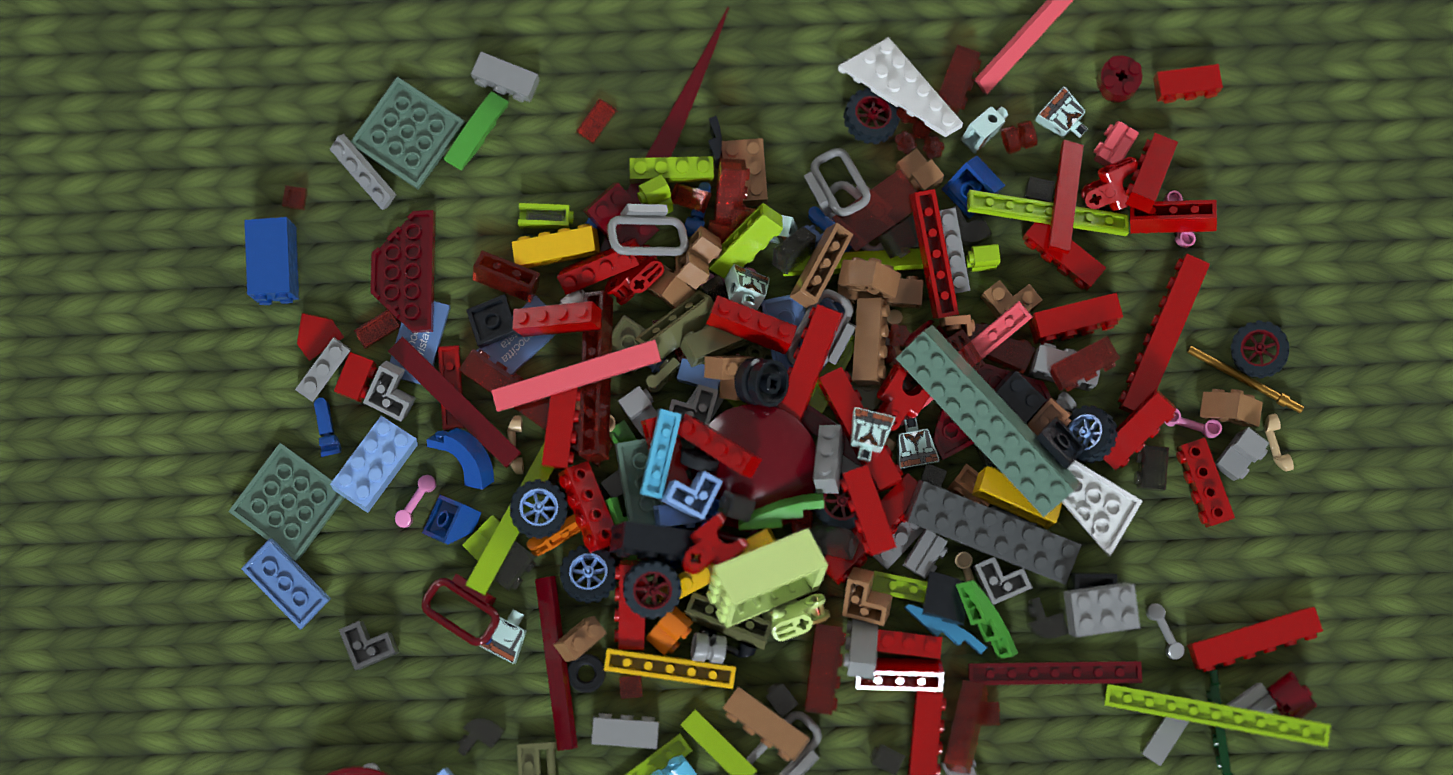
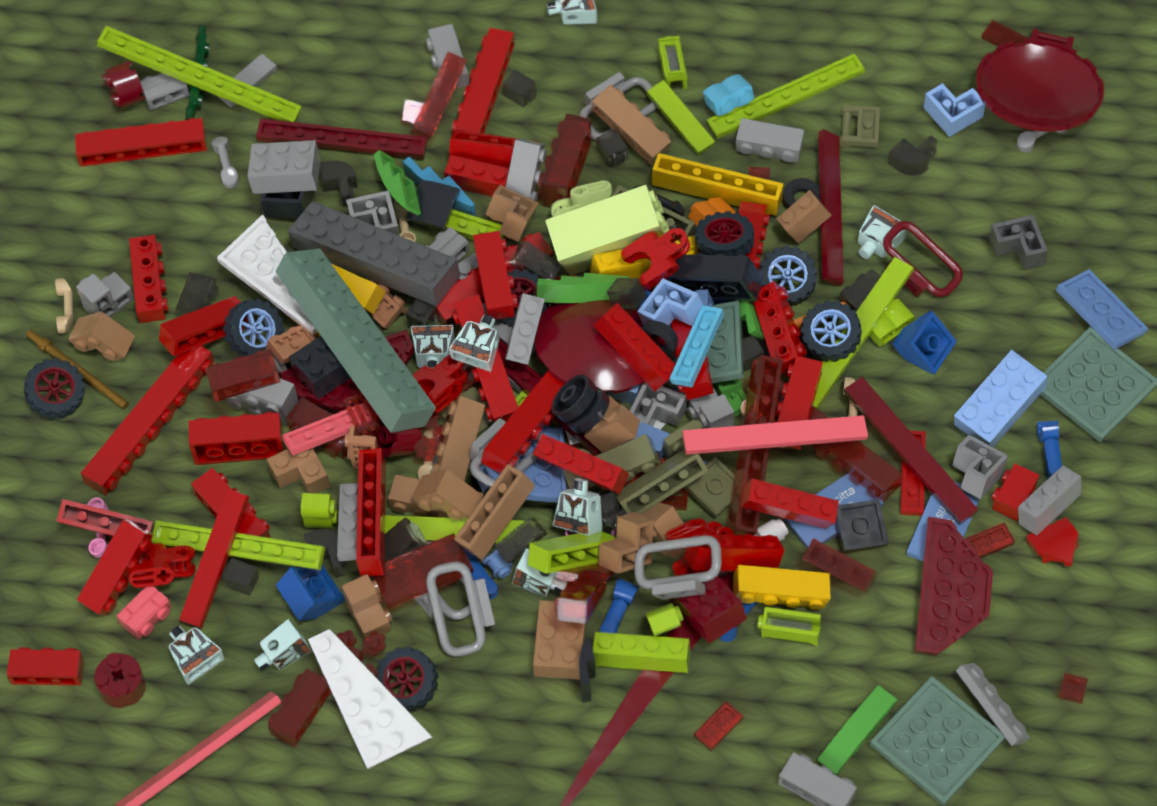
camera: 170 degrees left, 20 degrees down
blue brick [244,217,299,305] -> none
bright pink bar [395,475,437,528] -> none
blue arch [427,428,494,489] -> none
clear red tile [671,183,712,213] -> none
light grey wheel [691,633,727,664] -> none
clear red wheel [1001,120,1038,154] -> none
black plate [1036,417,1086,469] -> none
bright pink bar [1164,408,1222,438] -> none

